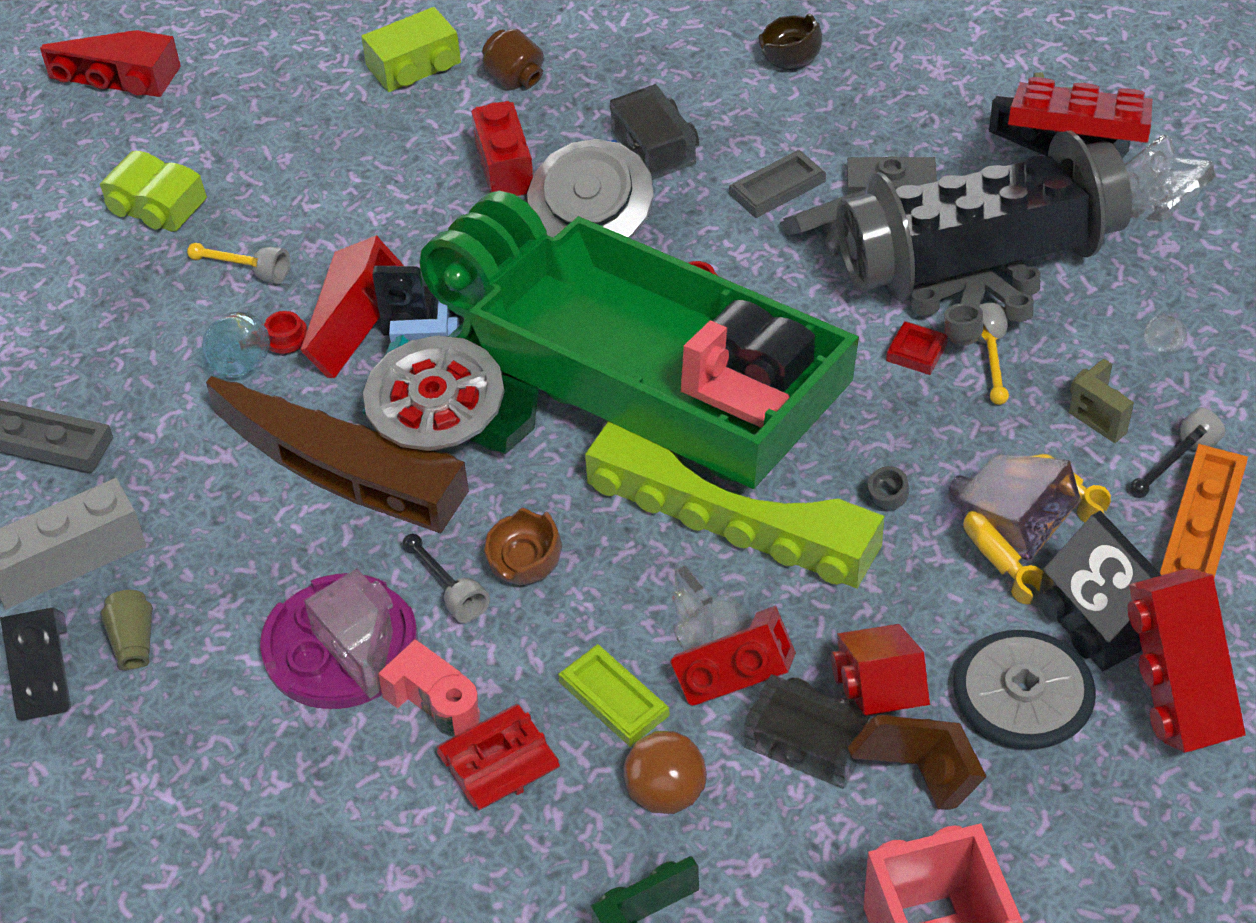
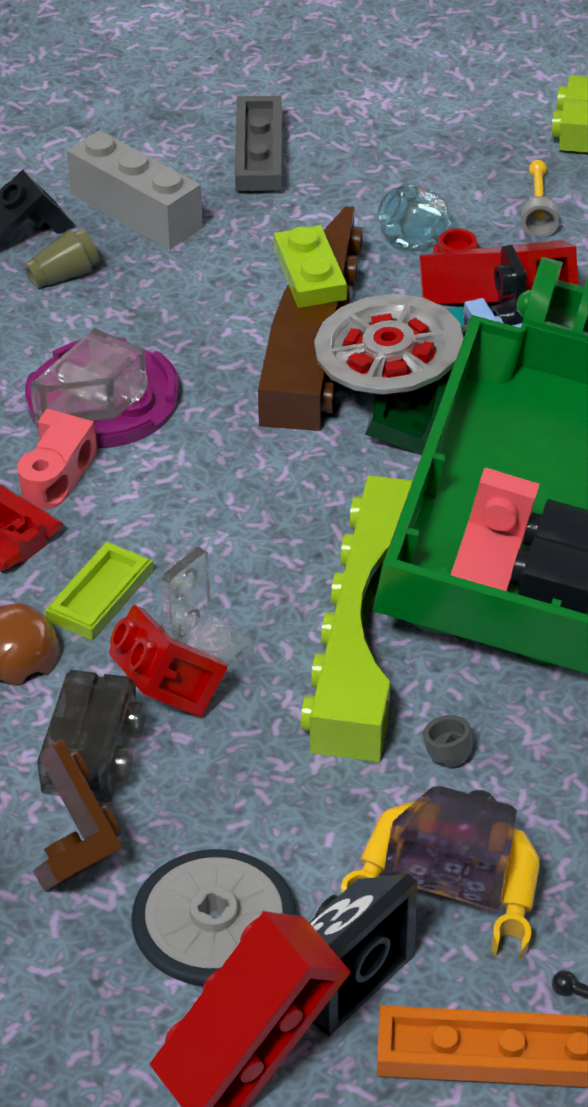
camera: 70 degrees right, 5 degrees down
light grey hinge [402,533,490,624] -> none
dark orange hair [484,508,562,585] -> none
red brick [831,624,930,715] -> none
none -> lime plate [273,225,347,308]

